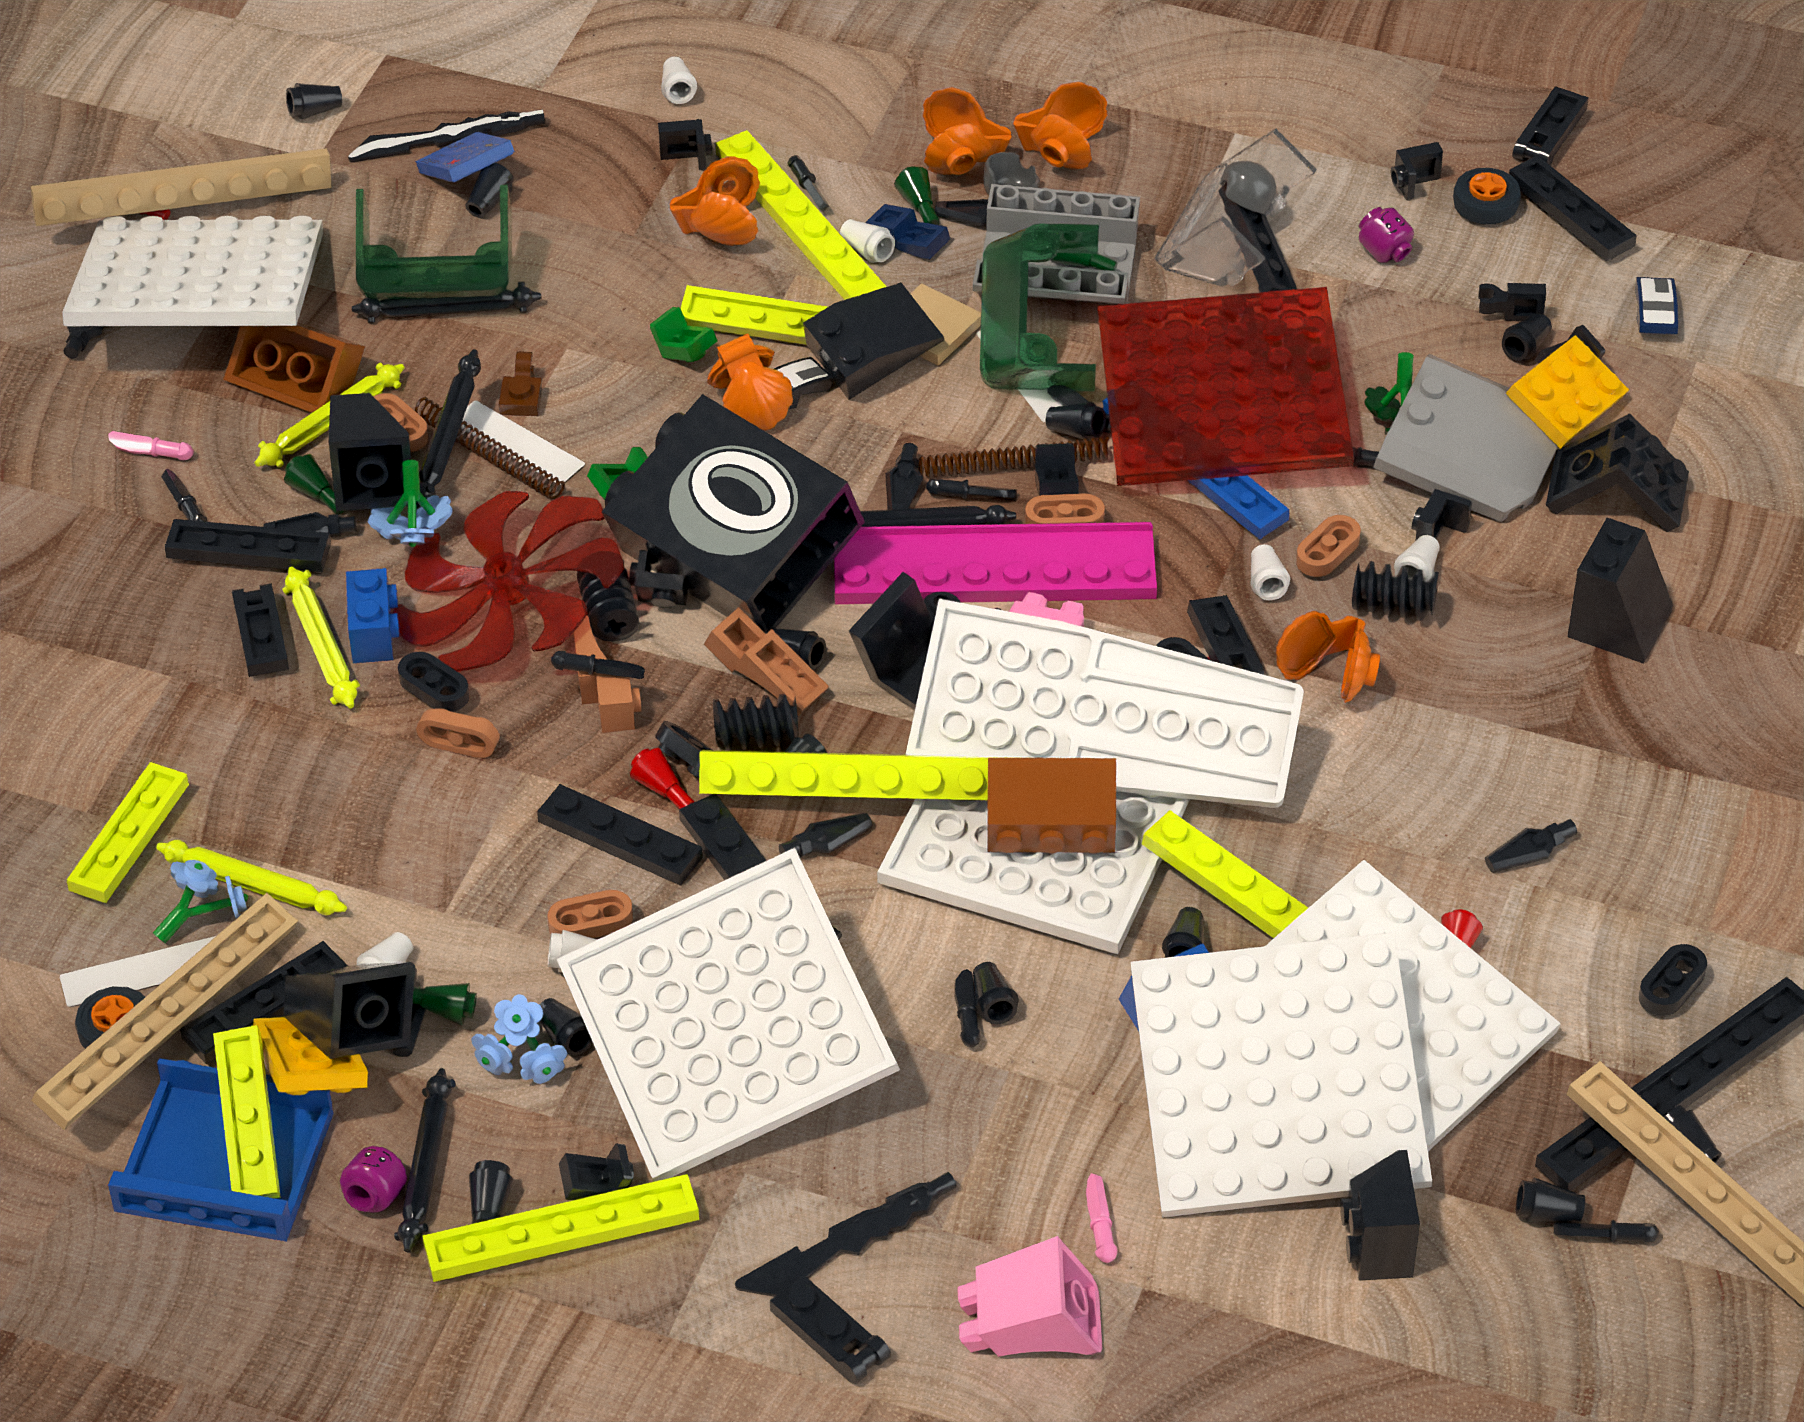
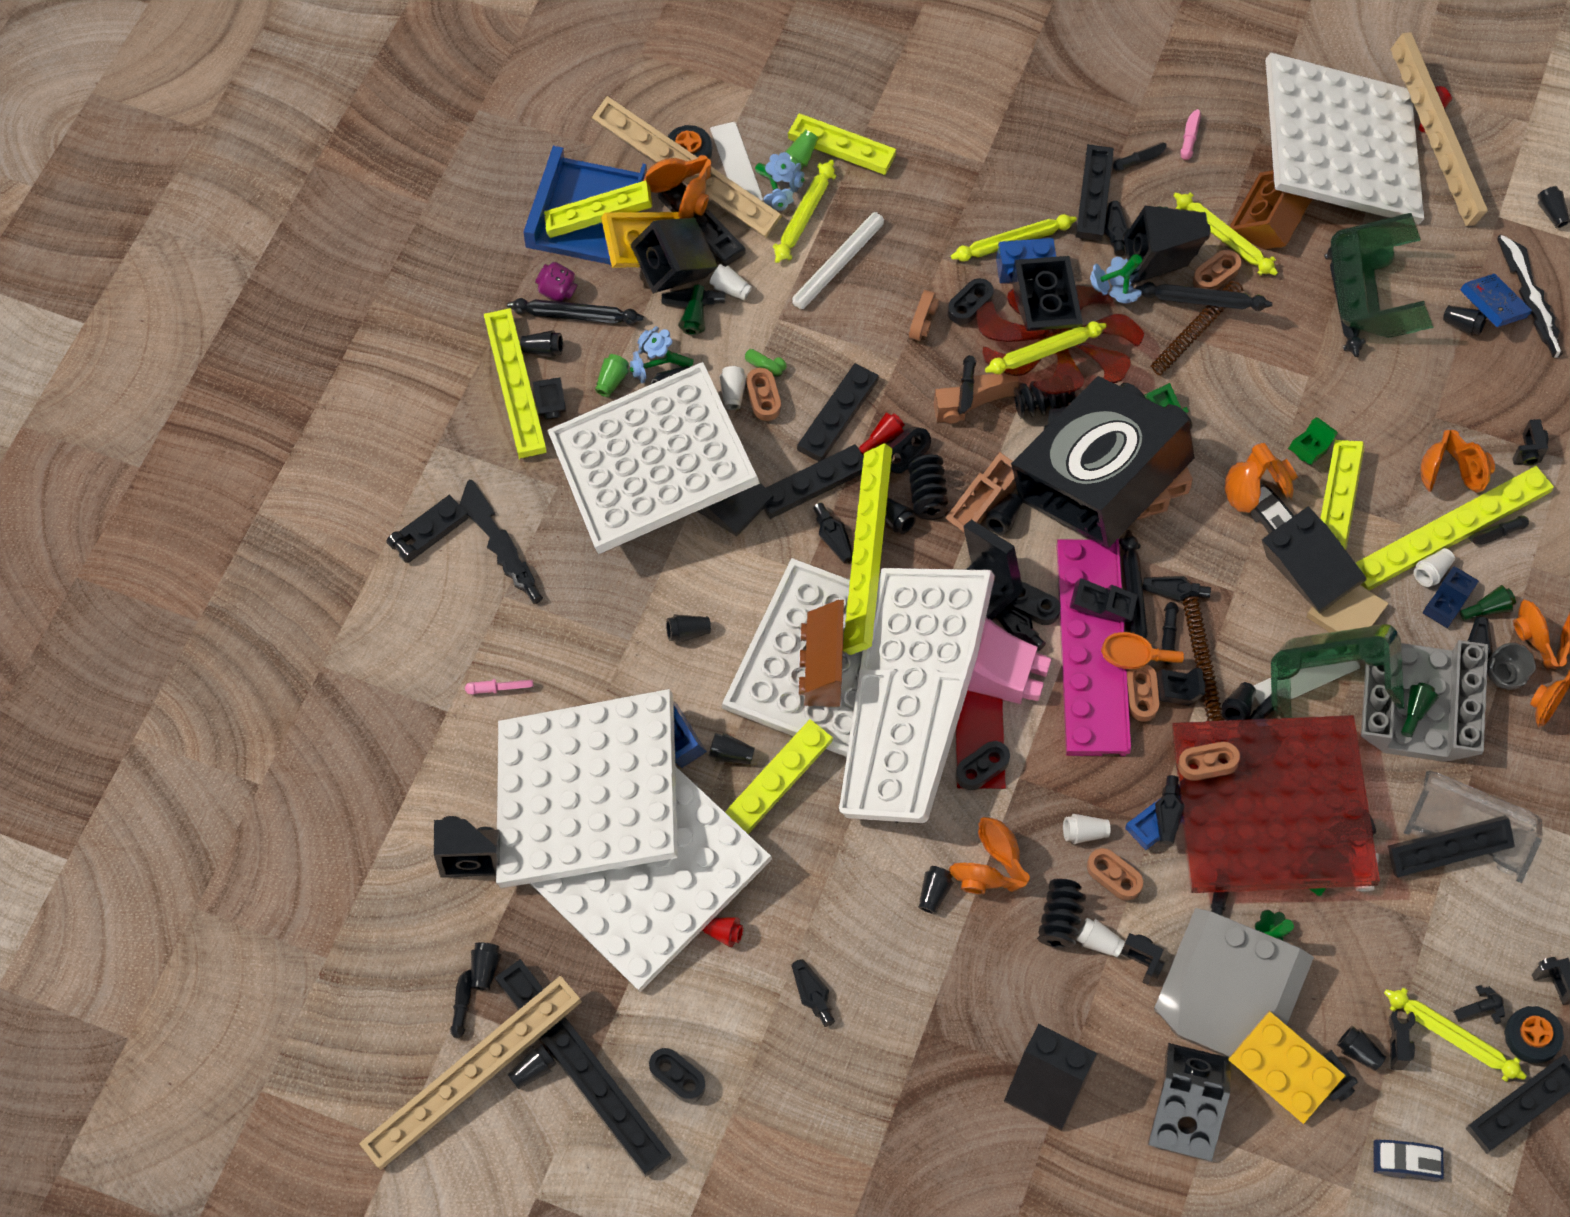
camera: 90 degrees right, 15 degrees up
black plate [232,583,289,677] -> none
white sticker [461,401,585,485] -> none
reddish brown plate [499,351,542,417] -> none
black piece [954,969,981,1048] -> none
bright pink hips [958,1236,1102,1357] -> none
black plate [1187,595,1264,675] -> none
dark grey hair [1220,161,1277,214] -> none
magenta head [1358,207,1414,263] -> none
none -> bright green cone [595,354,629,397]
none -> orange animal [643,155,711,219]
none -> bright green arm [745,349,787,377]
none -> bright green cone [785,129,819,171]
none -> white axle [792,212,884,310]
none -> black cone [918,866,954,914]
none -> neon yellow wheel [985,321,1107,375]
none -> black slope [1011,256,1083,331]
none -> black slope [1070,578,1138,623]
none -> orange piece [1101,632,1184,669]
none -> black piece [1155,775,1185,845]
none -> nougat plate [1178,742,1240,780]
none -> neon yellow wheel [1384,987,1527,1082]
none -> black piece [1453,985,1505,1025]

